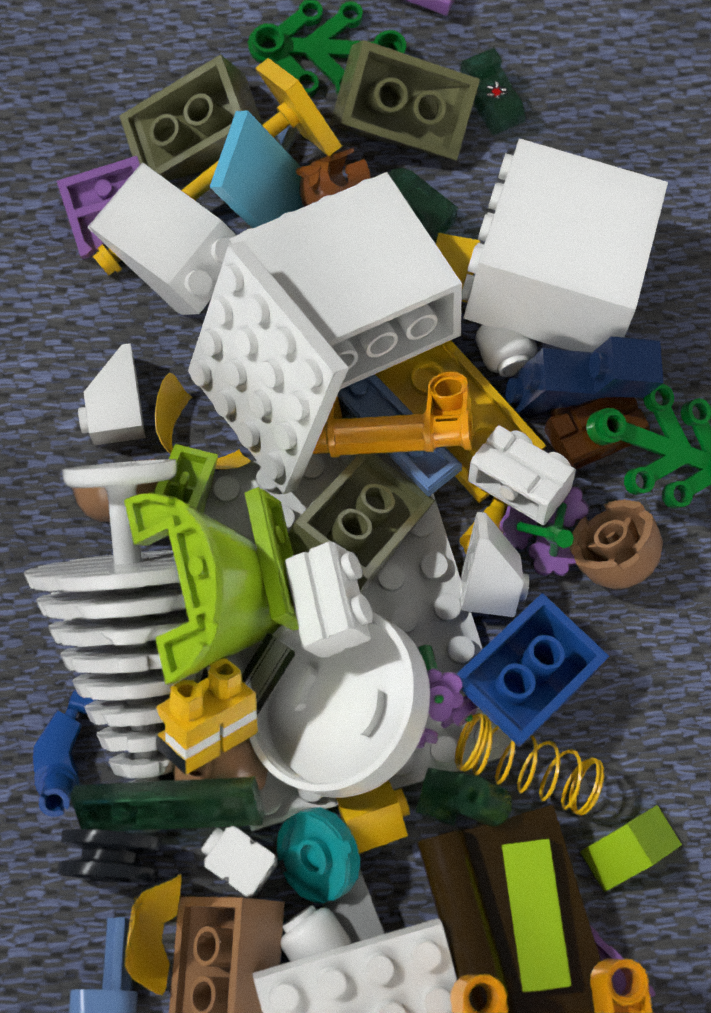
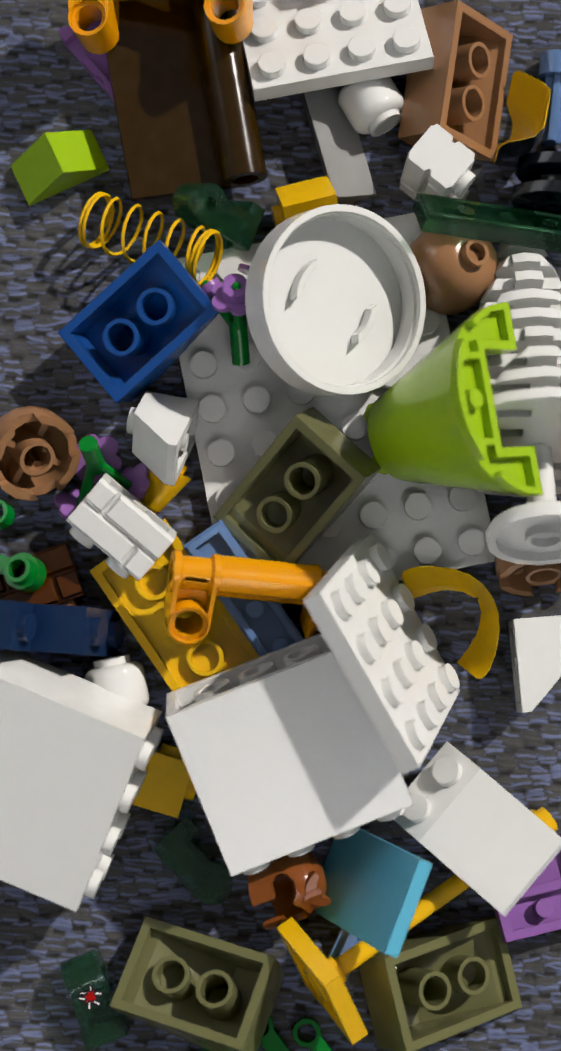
camera: 170 degrees left, 10 degrees up
lime slope [153,444,218,513] -> none
yellow hips [157,658,258,775] -> none
sticker [241,633,296,716] -> none
lime tile [244,487,299,631] -> none
teal tile [276,807,360,903] -> none
white brick [284,542,373,658] -> none
lime tile [502,839,571,992] -> none

